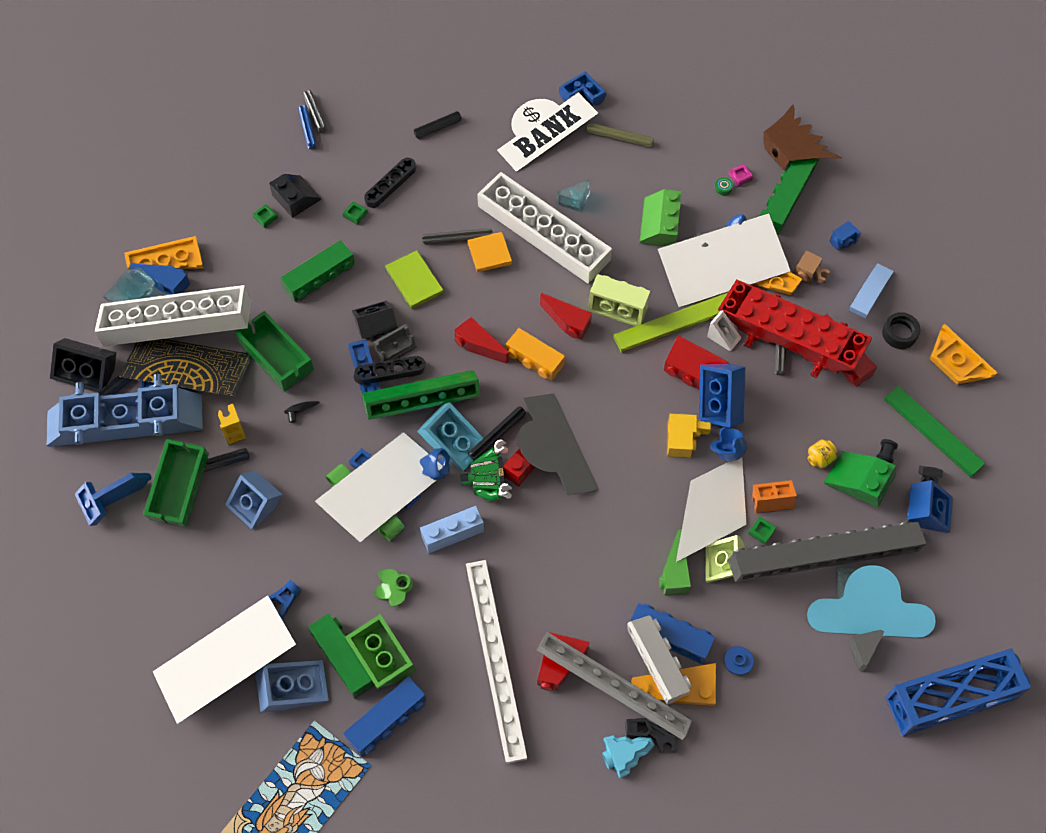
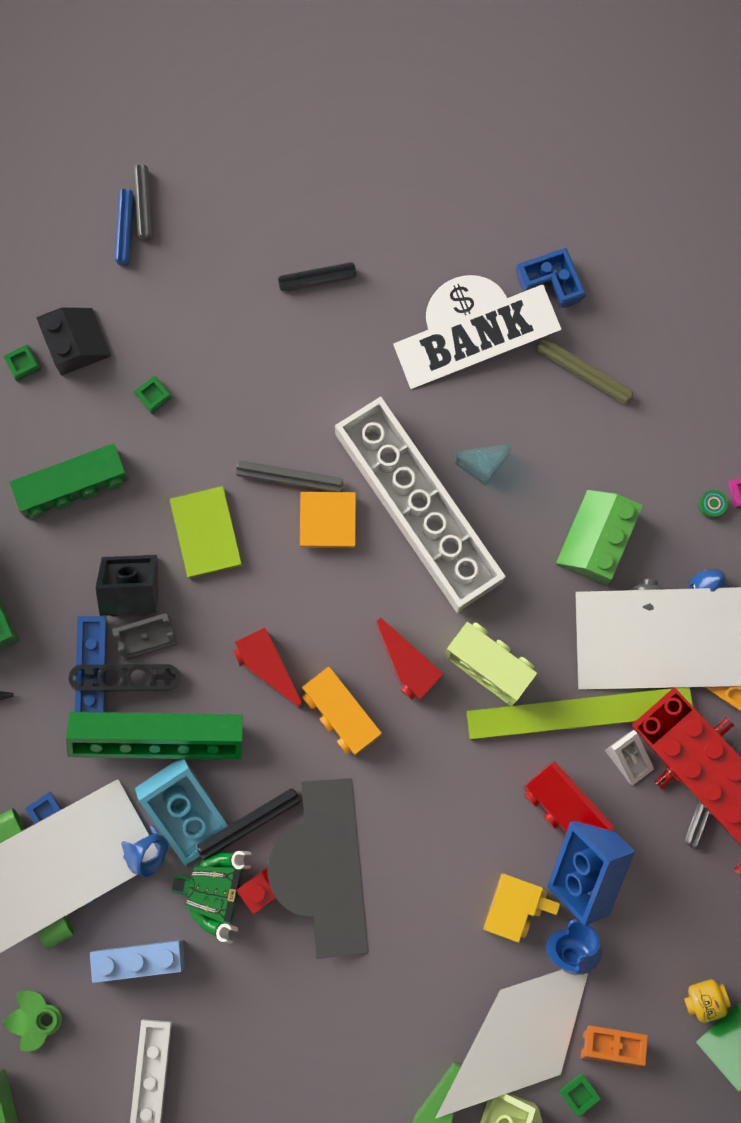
camera: 15 degrees right, 15 degrees up
black beam [364,157,416,208] -> none

